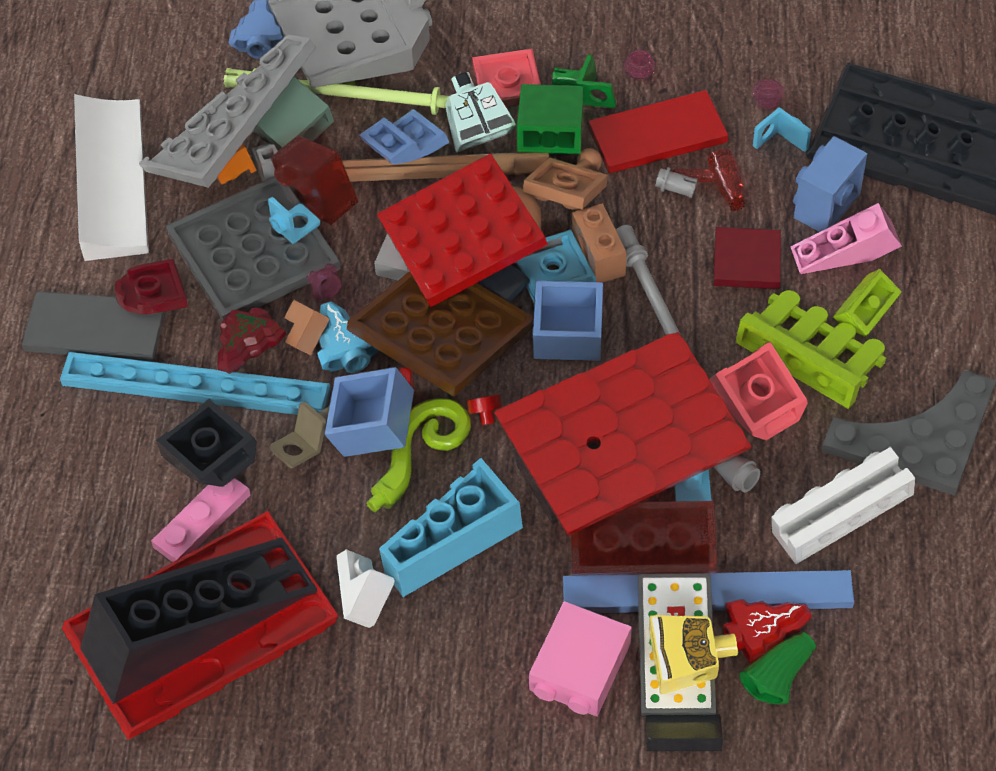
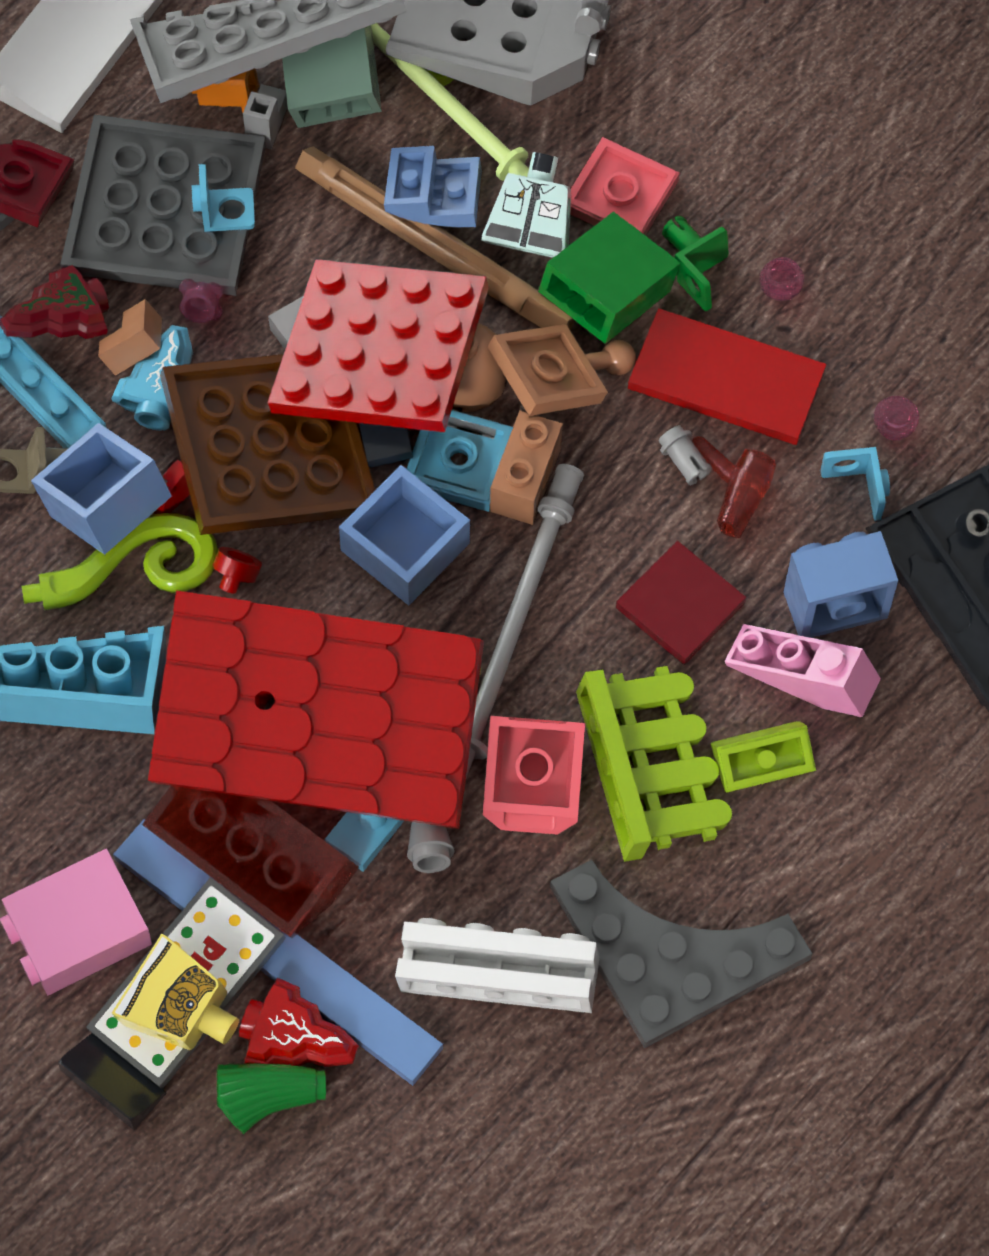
camera: 35 degrees right, 10 degrees up
clear red brick [270,135,358,225] -> none

